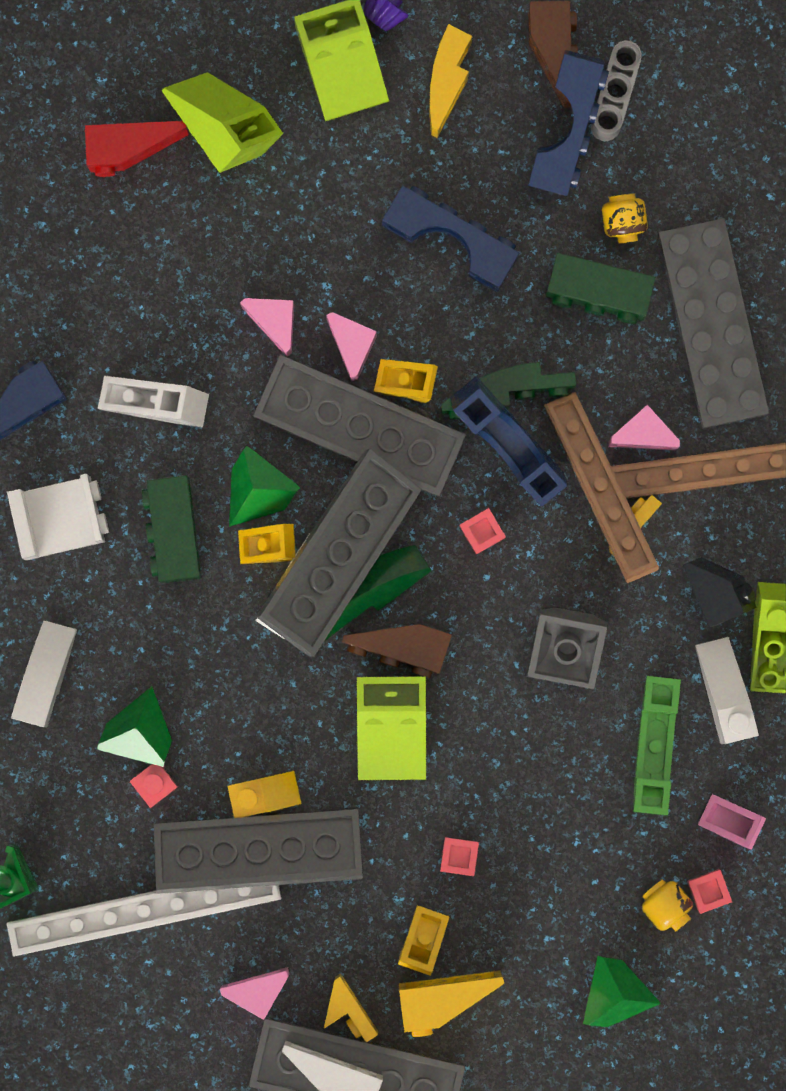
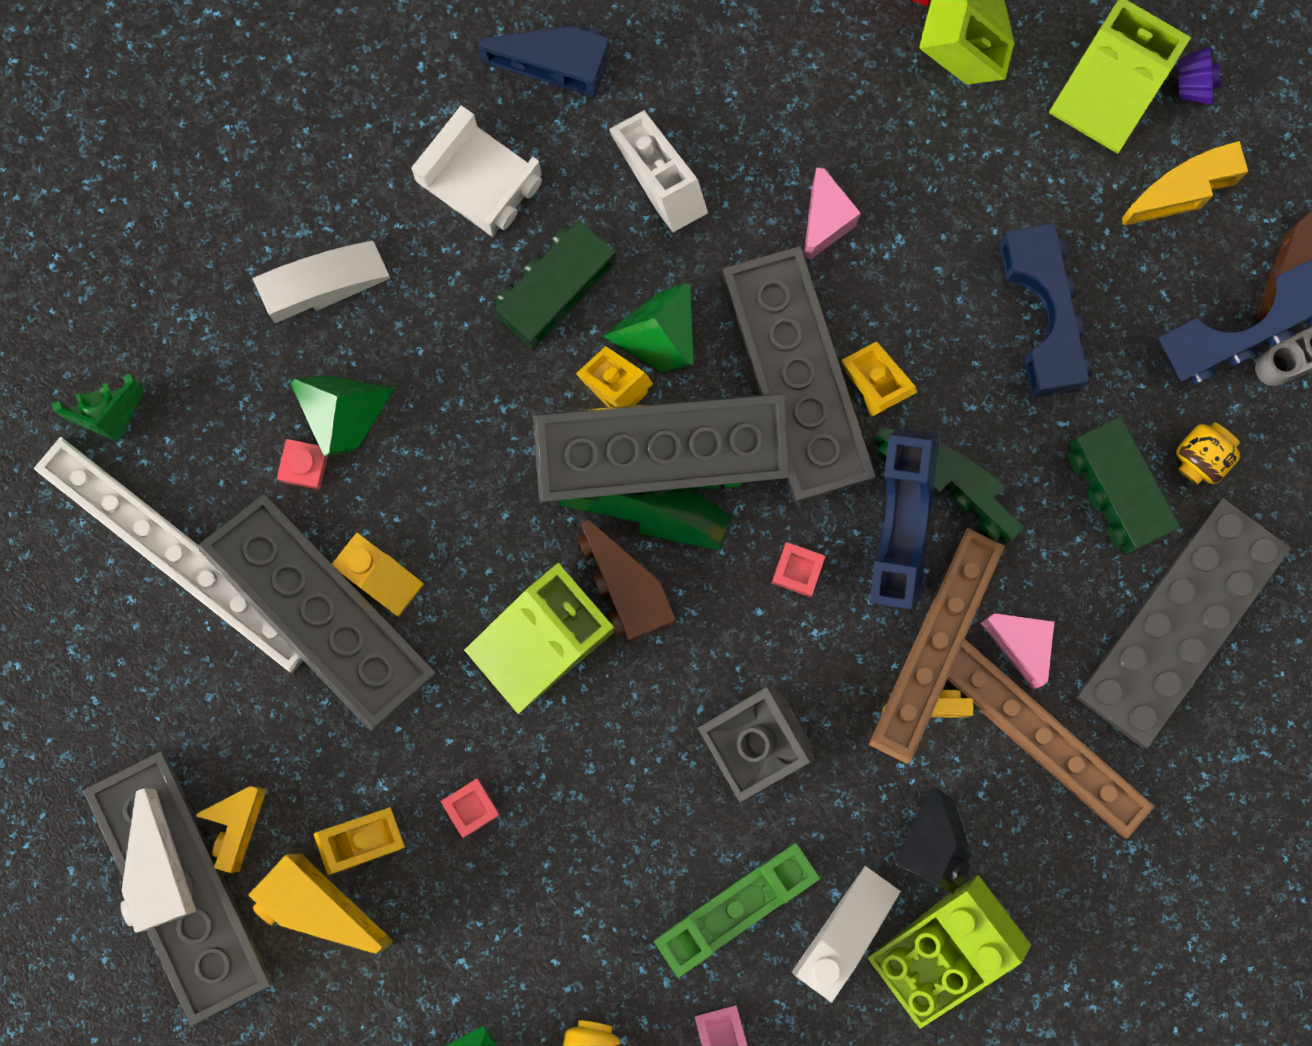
camera: 50 degrees right, 5 degrees down
bright pink slope [220,967,289,1020] -> none
bright pink slope [326,312,377,382] -> none

